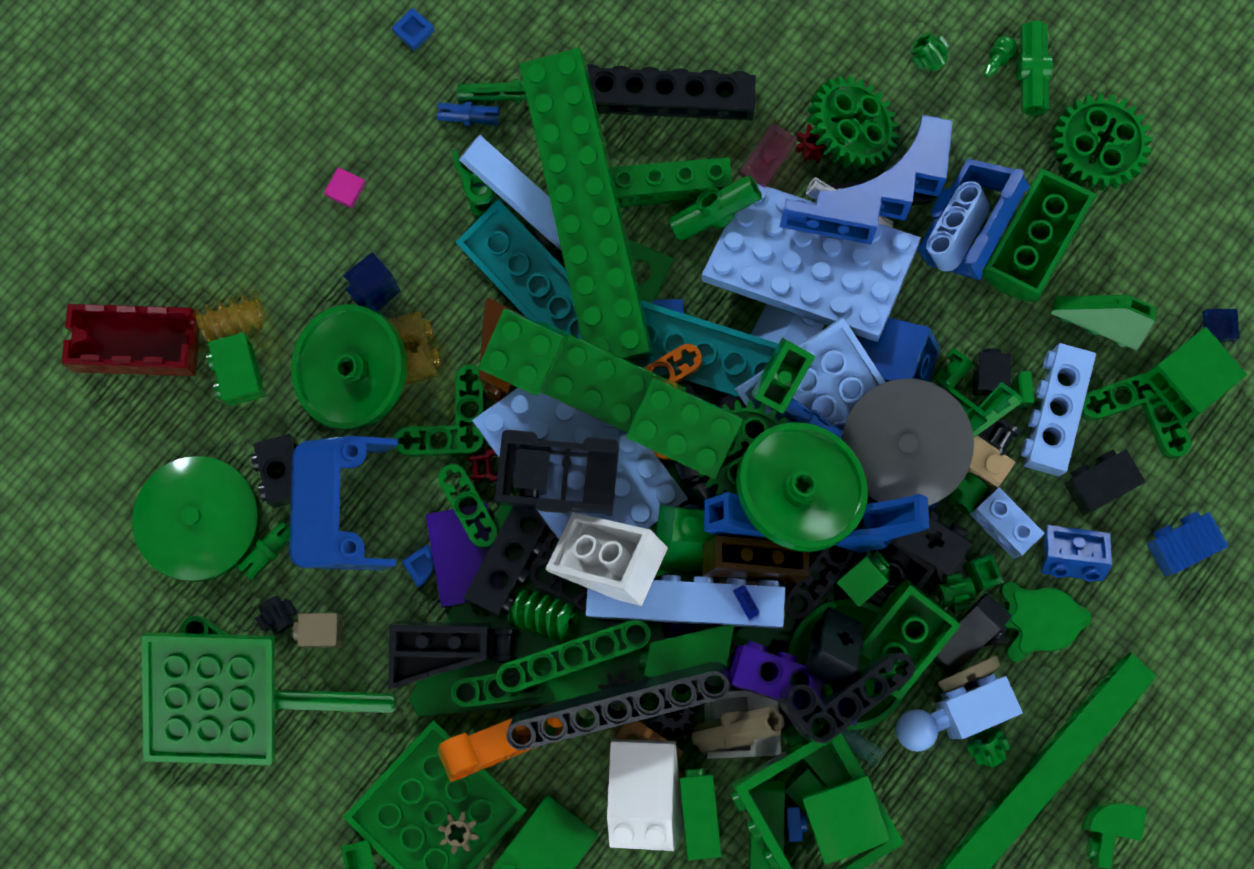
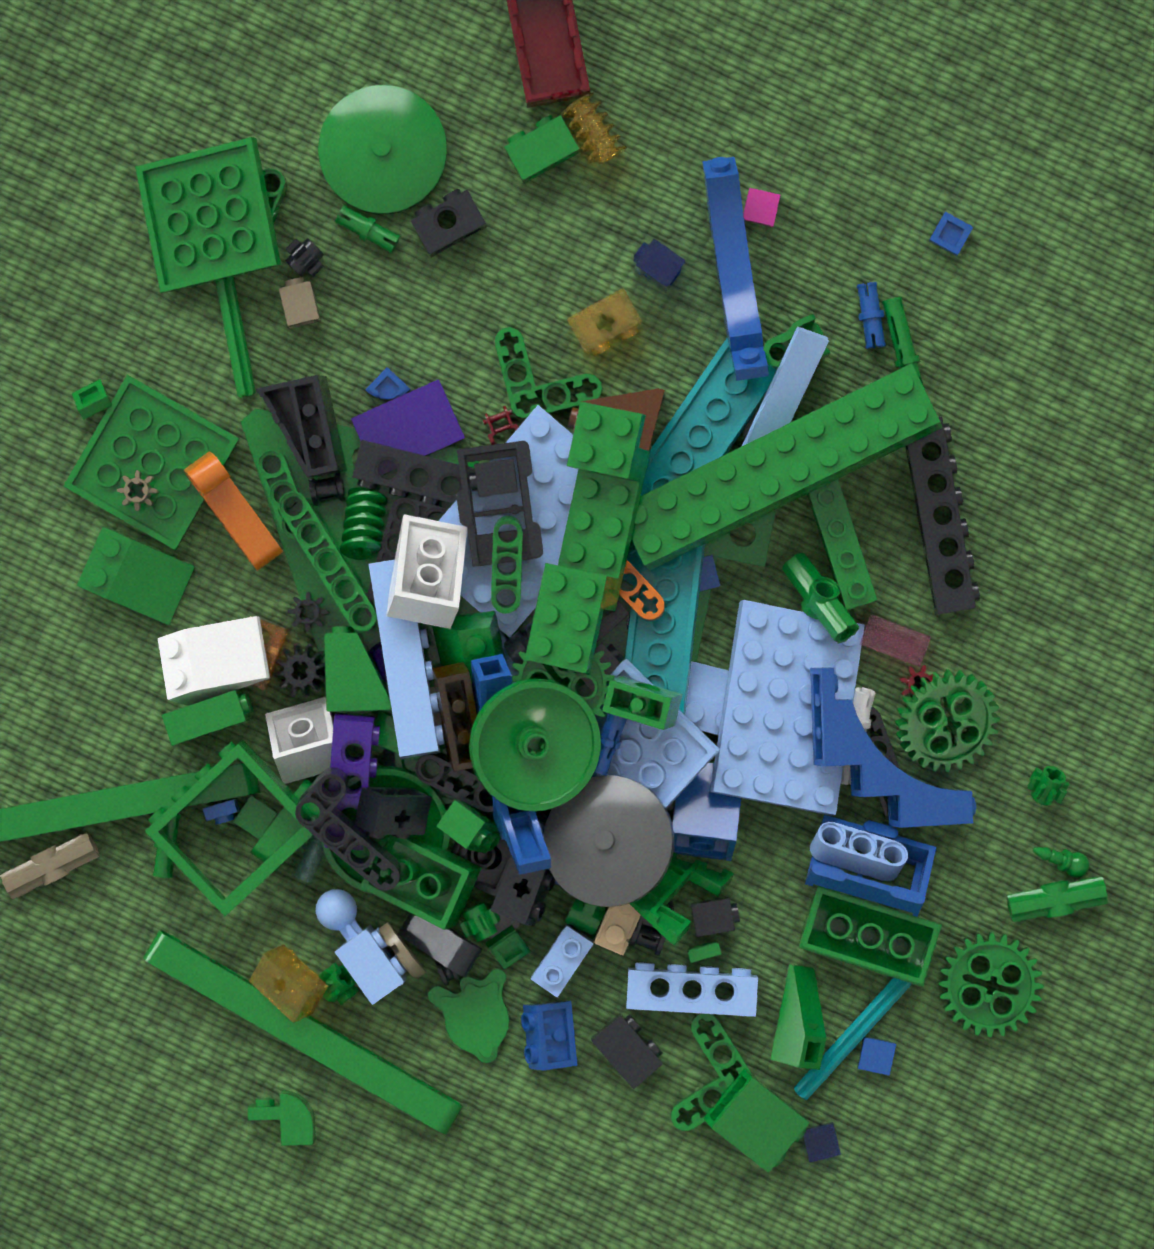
camera: 70 degrees right, 10 degrees up
blue windscreen [289,436,398,571] -> none
green dish [291,304,407,430] -> none
green beam [438,464,498,549] -> none
black beam [506,661,730,750] -> none
dark tan piece [692,707,784,752] -> none
clear blue tile [732,585,760,623] -> none
green slope [803,775,890,864] -> none
blue brick [1147,511,1229,577] -> none
none -> clear yellow brick [249,944,328,1023]
none -> green beam [491,516,523,614]
none -> blue arch [702,157,769,381]
none -> teal axle [794,978,911,1100]
none -> blue tile [857,1037,896,1076]

